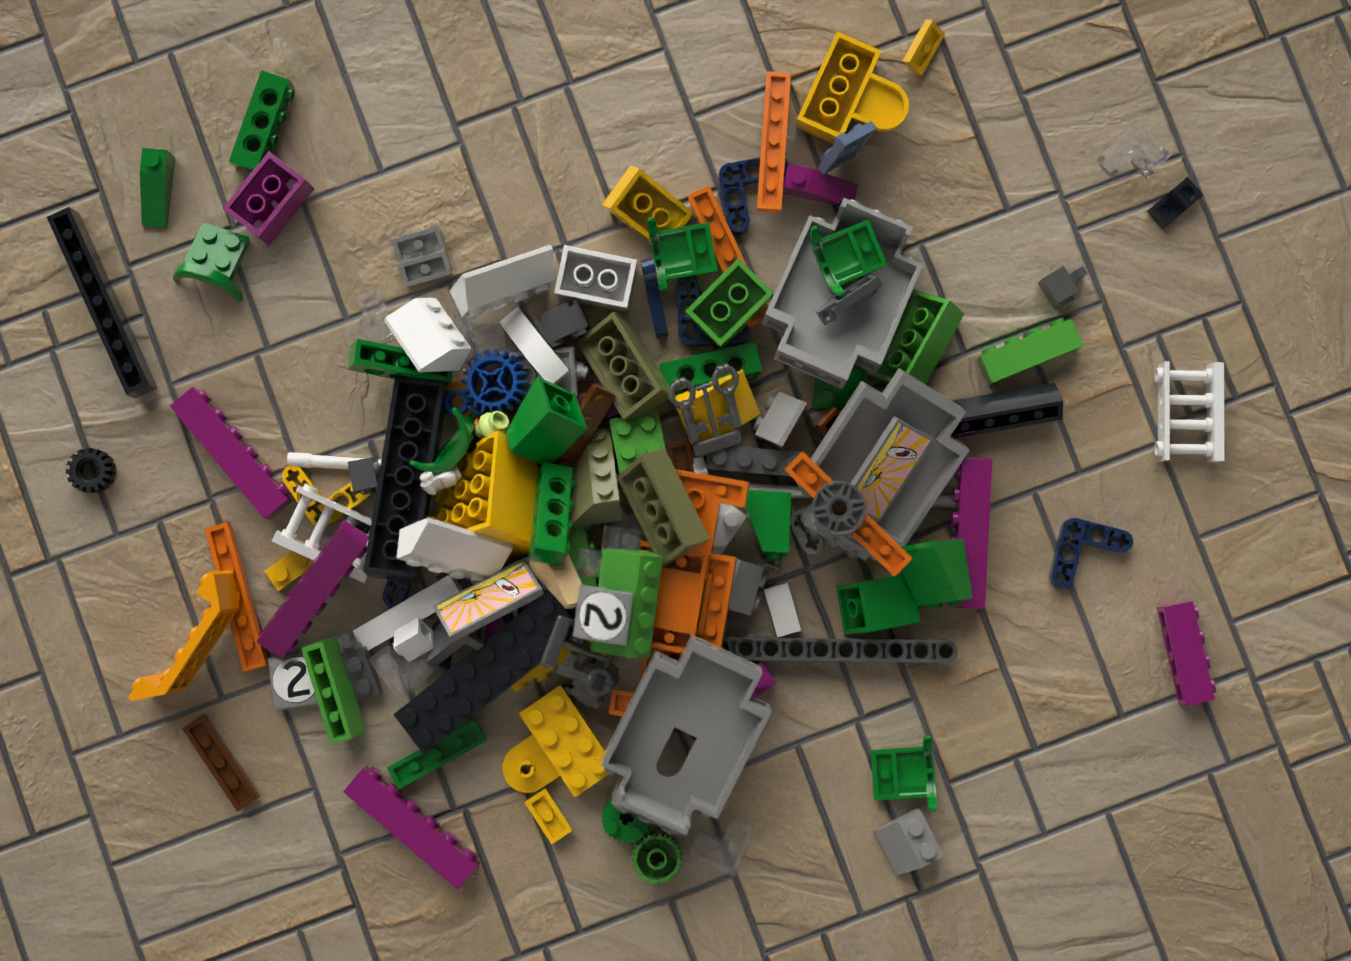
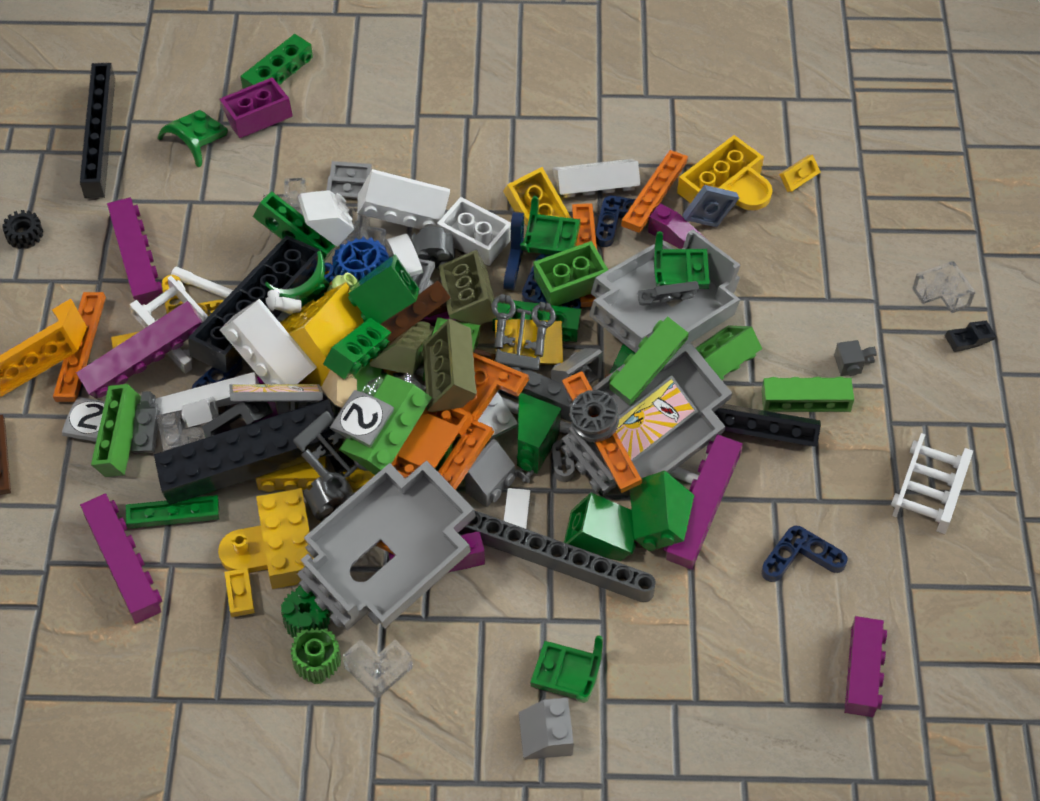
camera: 20 degrees right, 30 degrees down
green slope [140,148,175,229] -> none
dark grey brick [348,457,380,495] -> none
none -> white slope [553,159,640,198]
none -> bright green brick [609,316,689,406]

